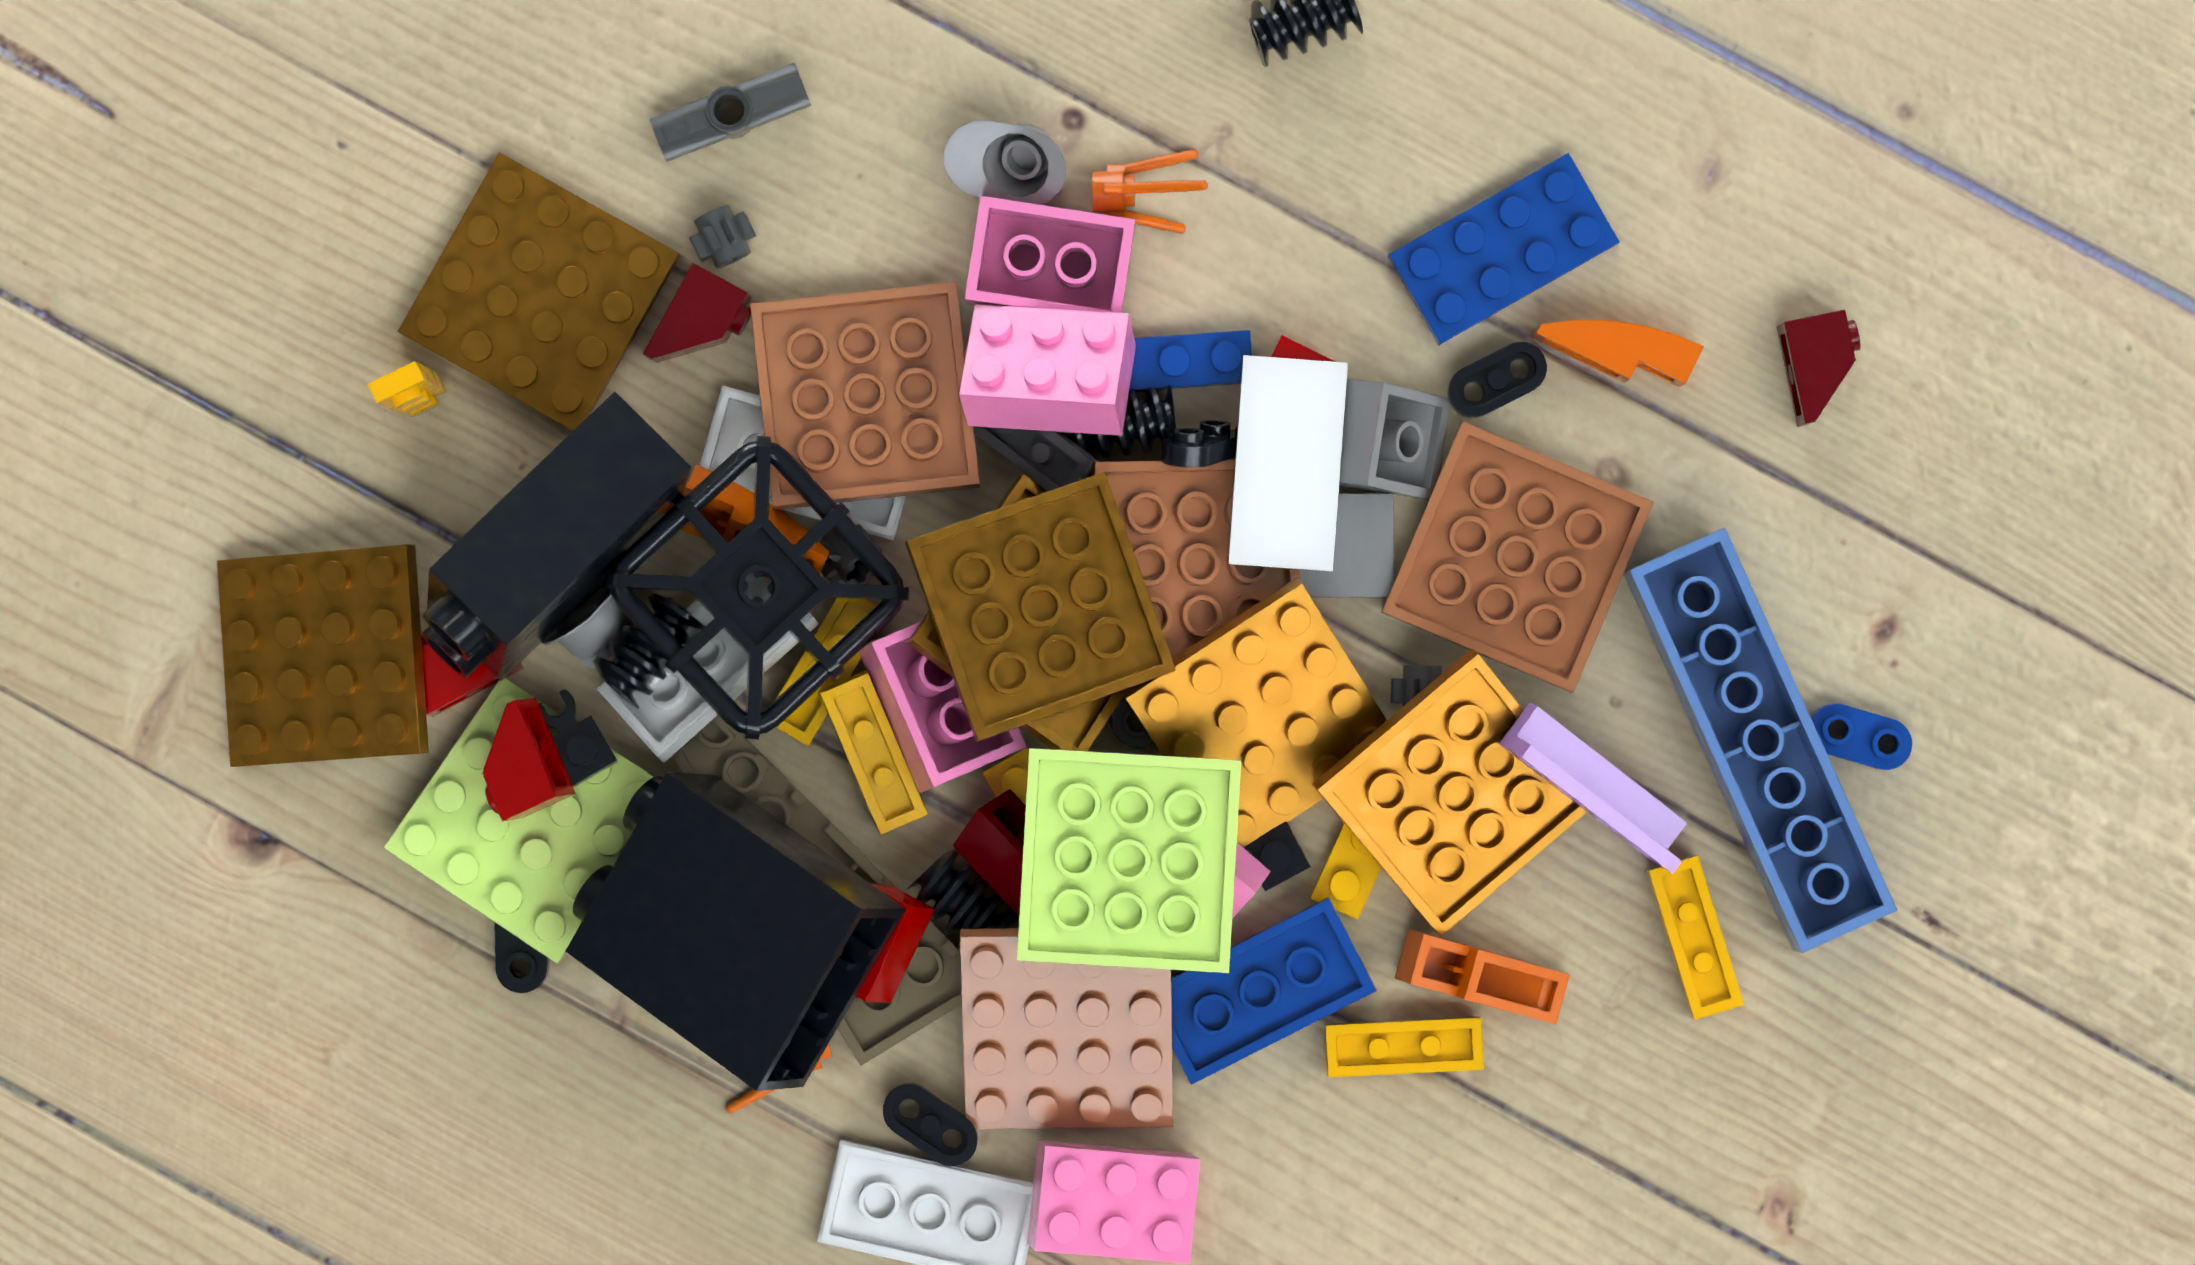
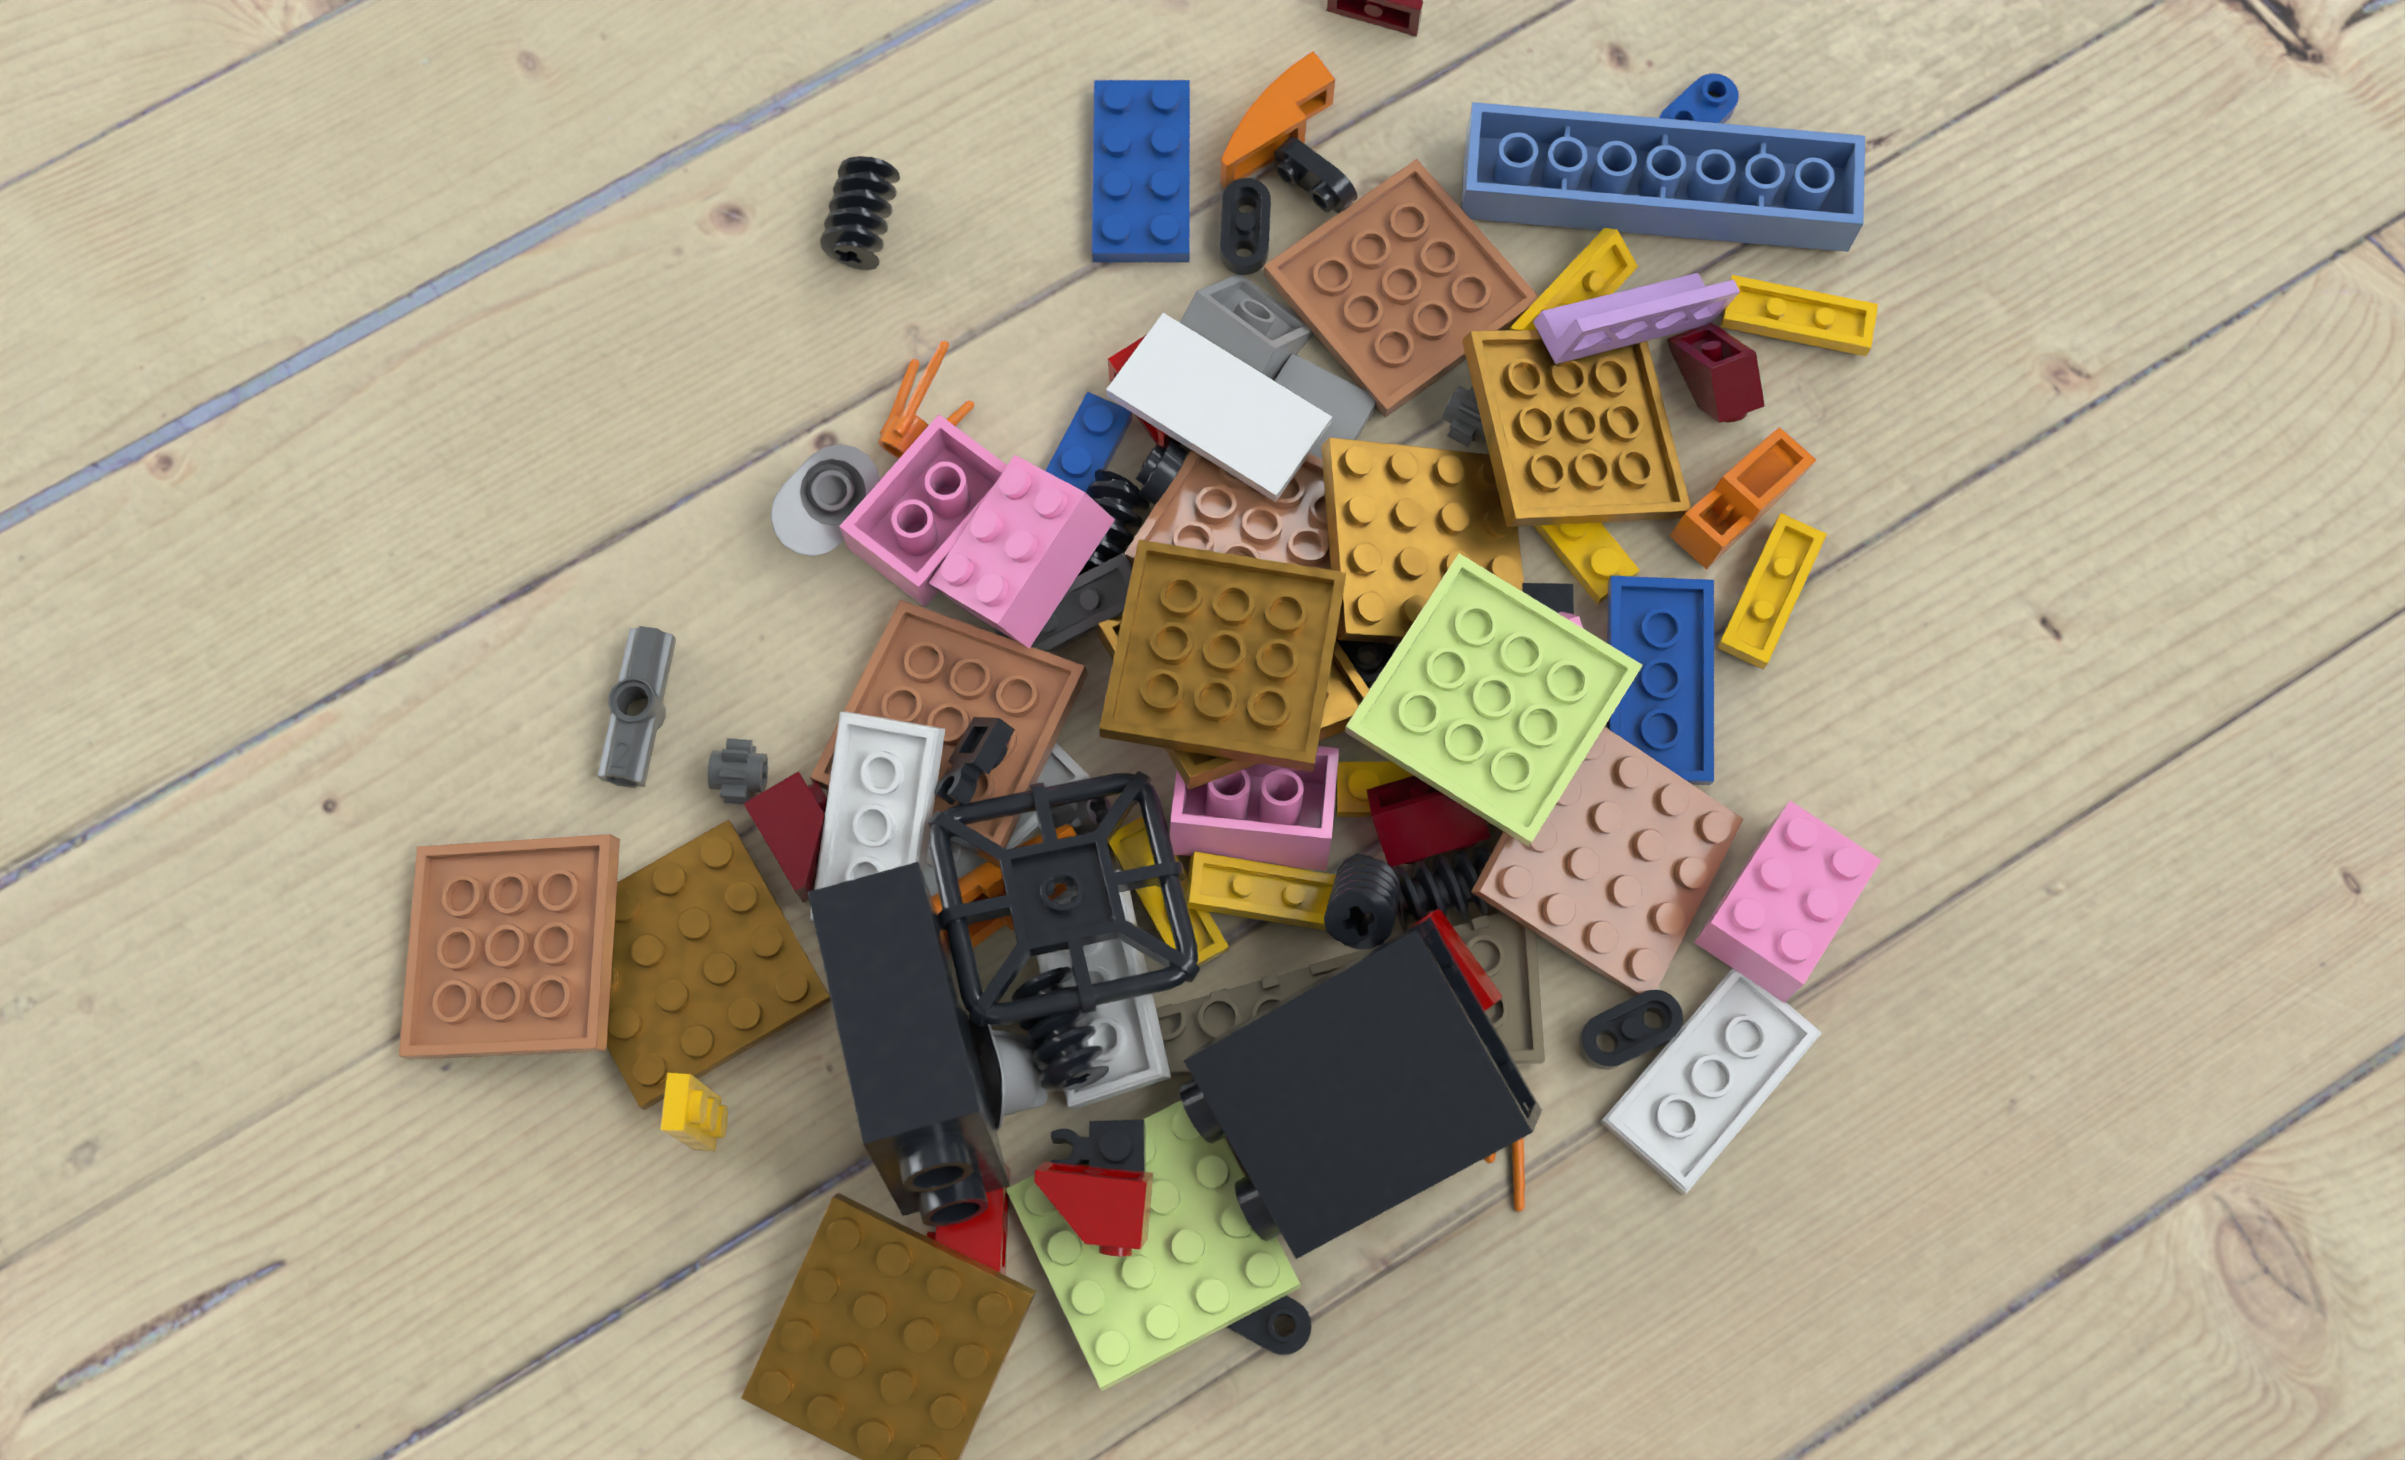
camera: 60 degrees left, 15 degrees down
none -> nougat plate [399,834,620,1060]
none -> white tile [810,712,945,921]
none -> black plate [934,717,1015,806]
none -> black plate [1274,137,1358,213]
none -> black piece [1324,853,1401,950]
none -> yellow plate [1510,228,1638,330]
none -> dark red slope [1667,322,1765,423]

